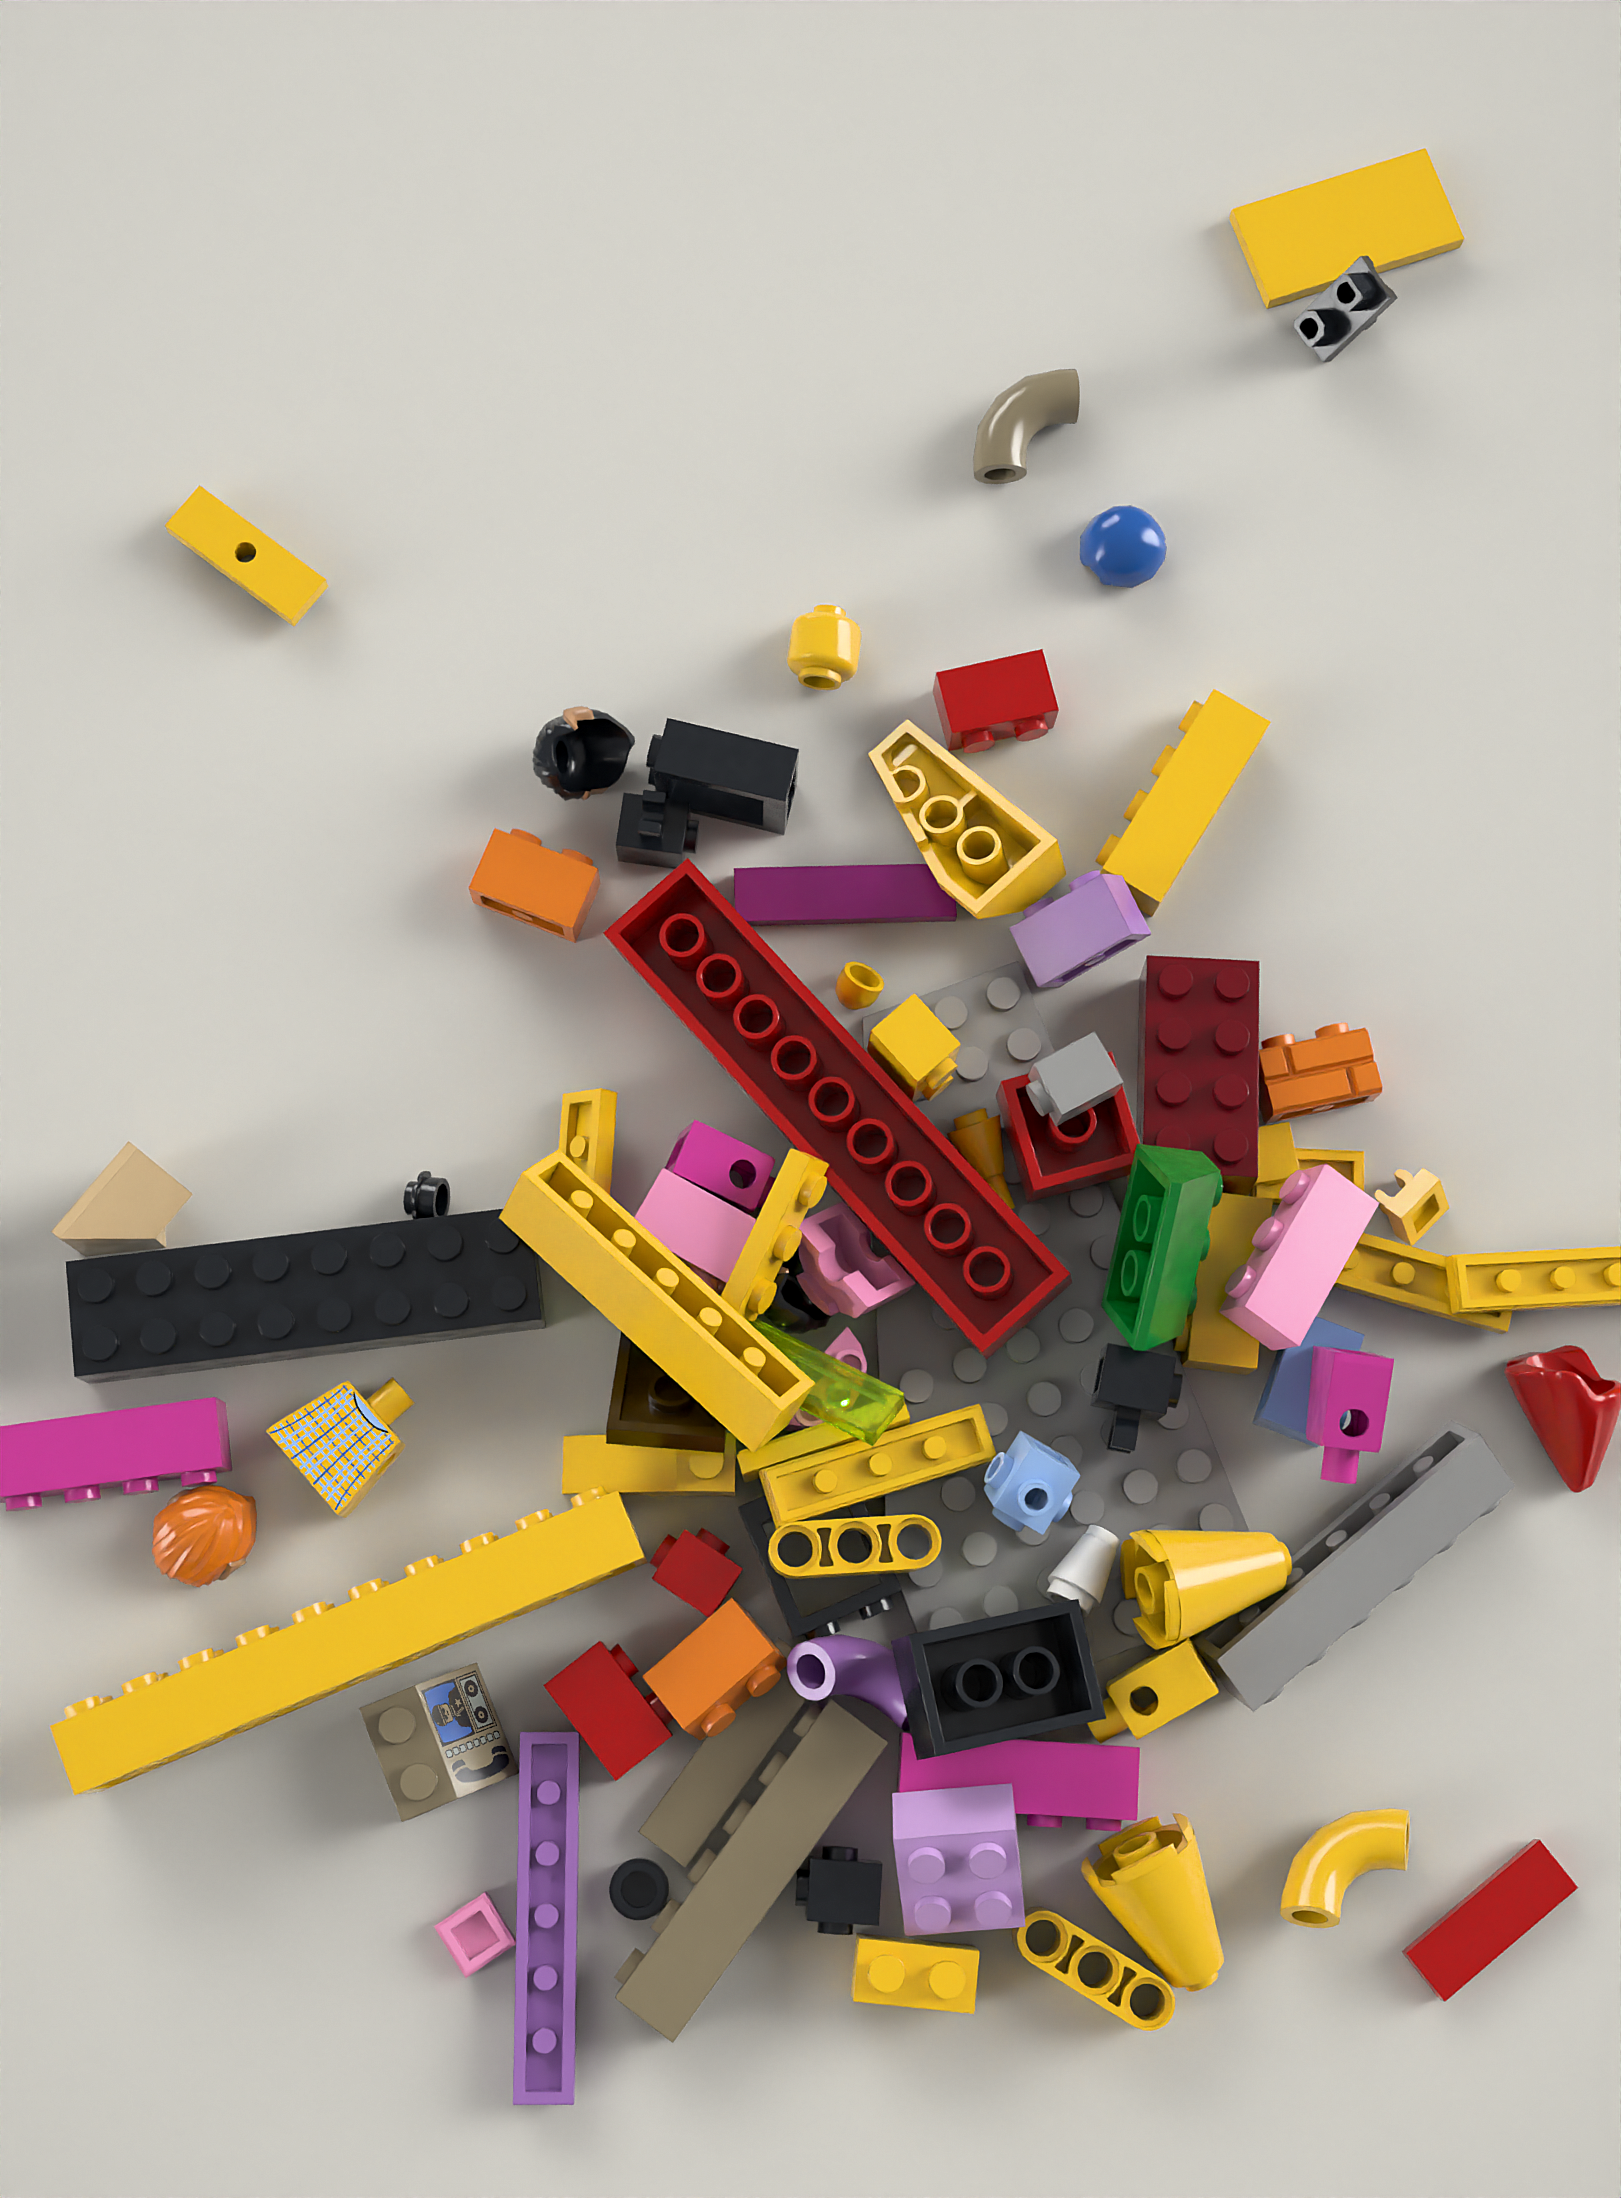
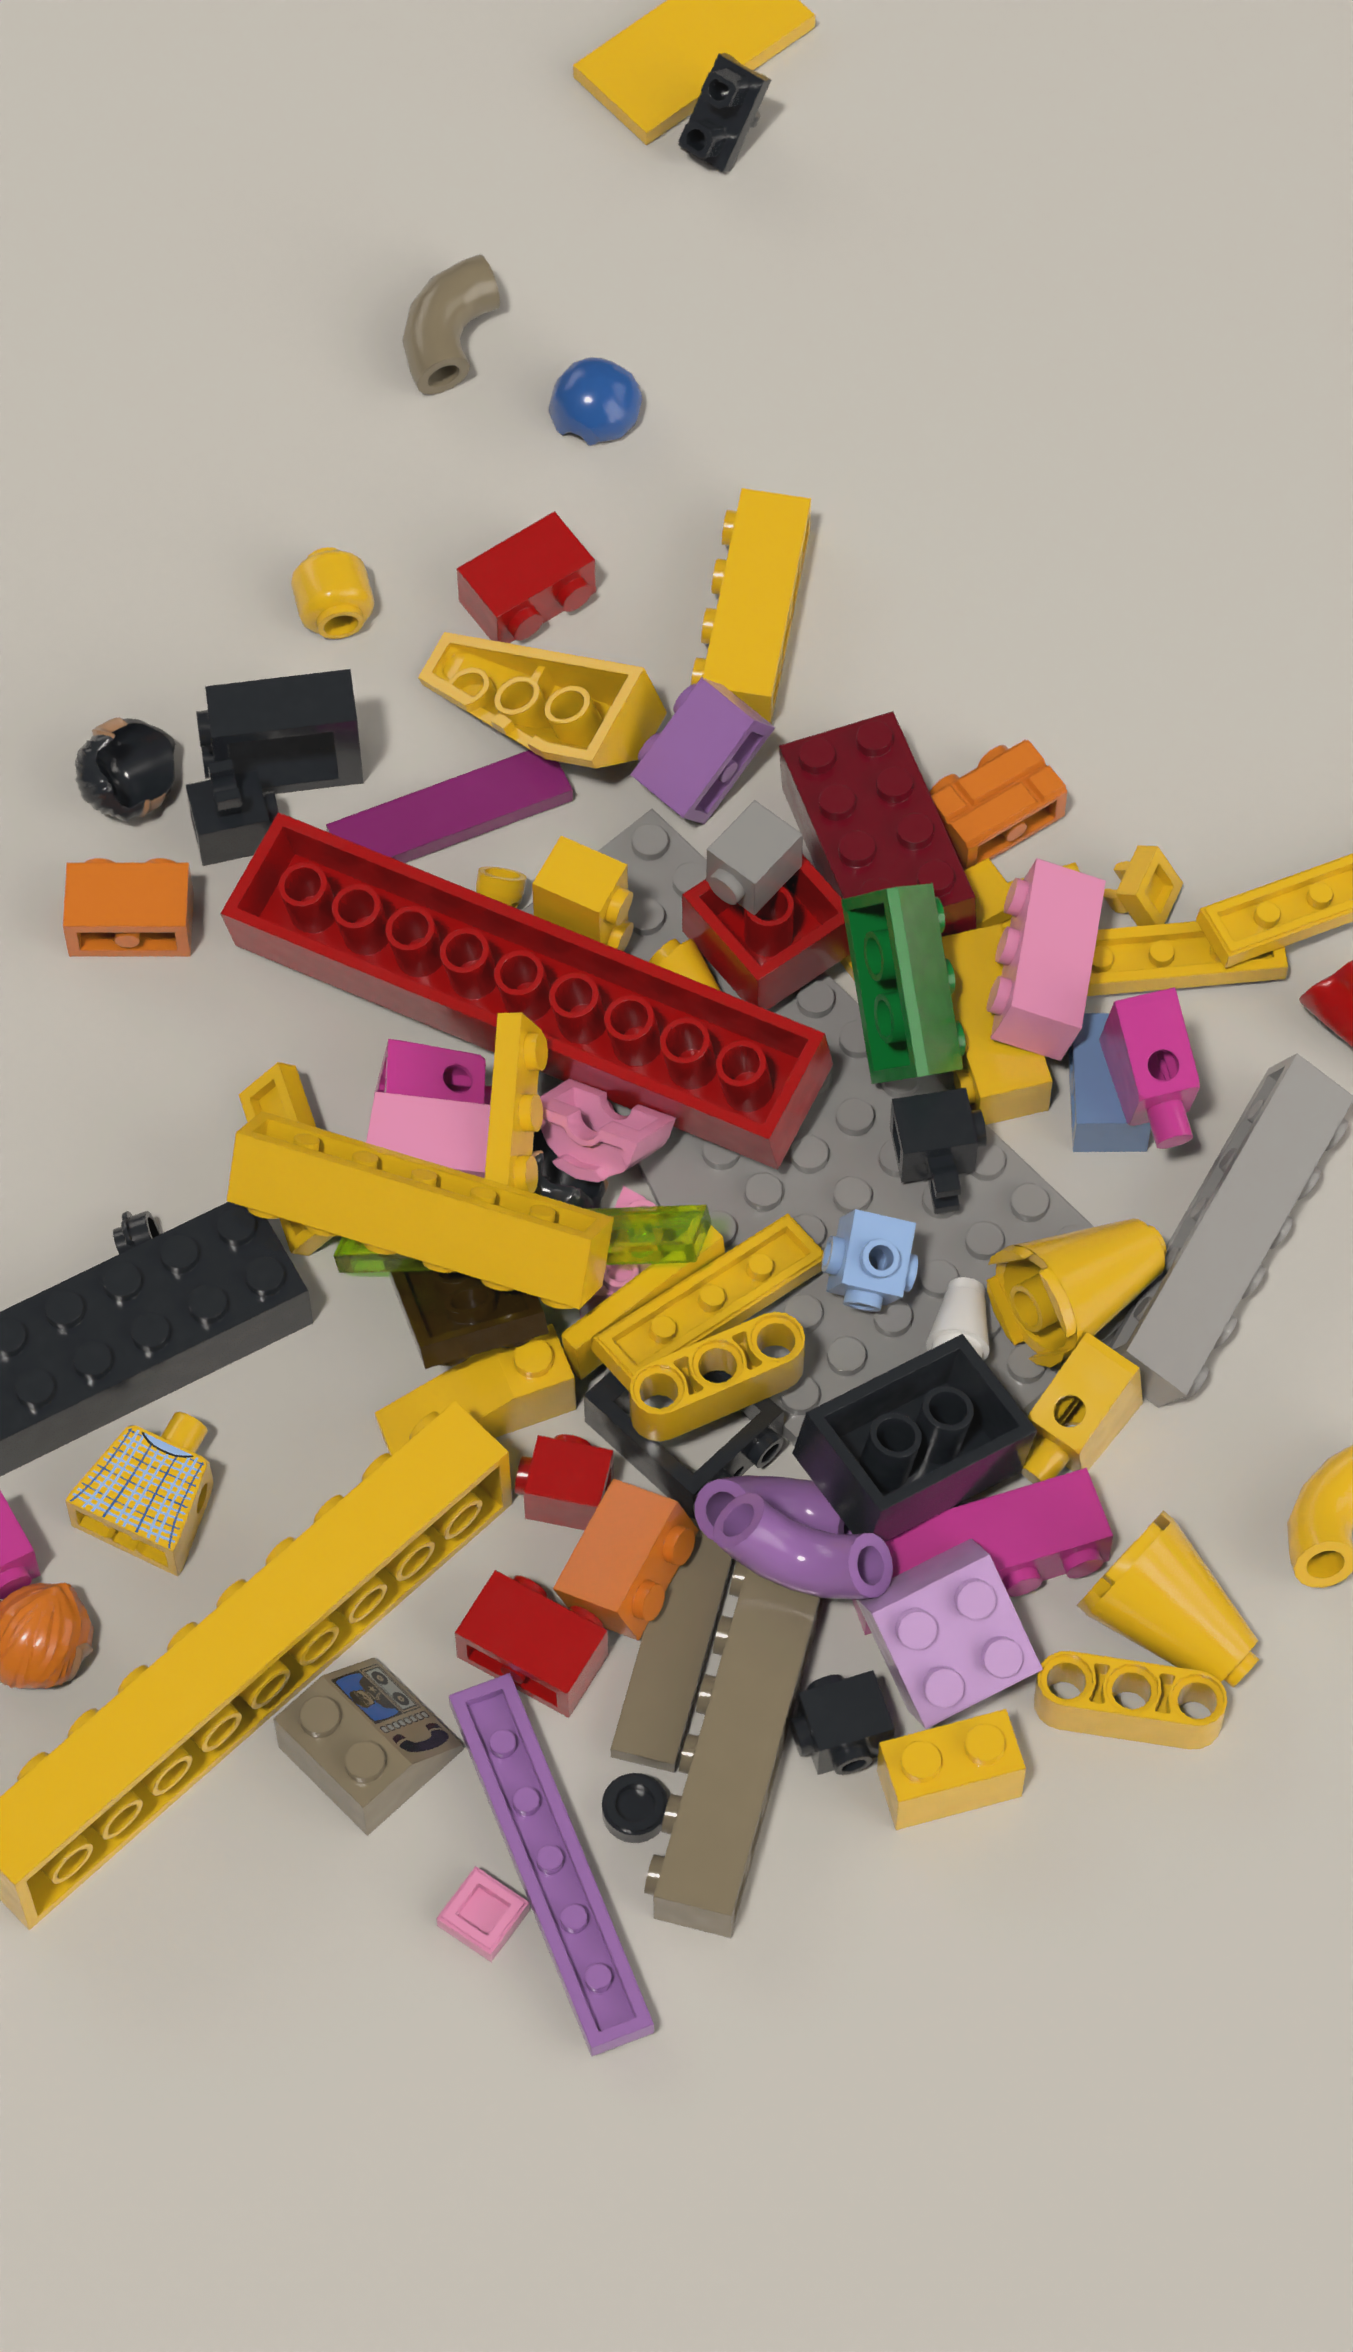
camera: 15 degrees left, 15 degrees down
none -> medium lavender cylinder [713,1493,893,1599]

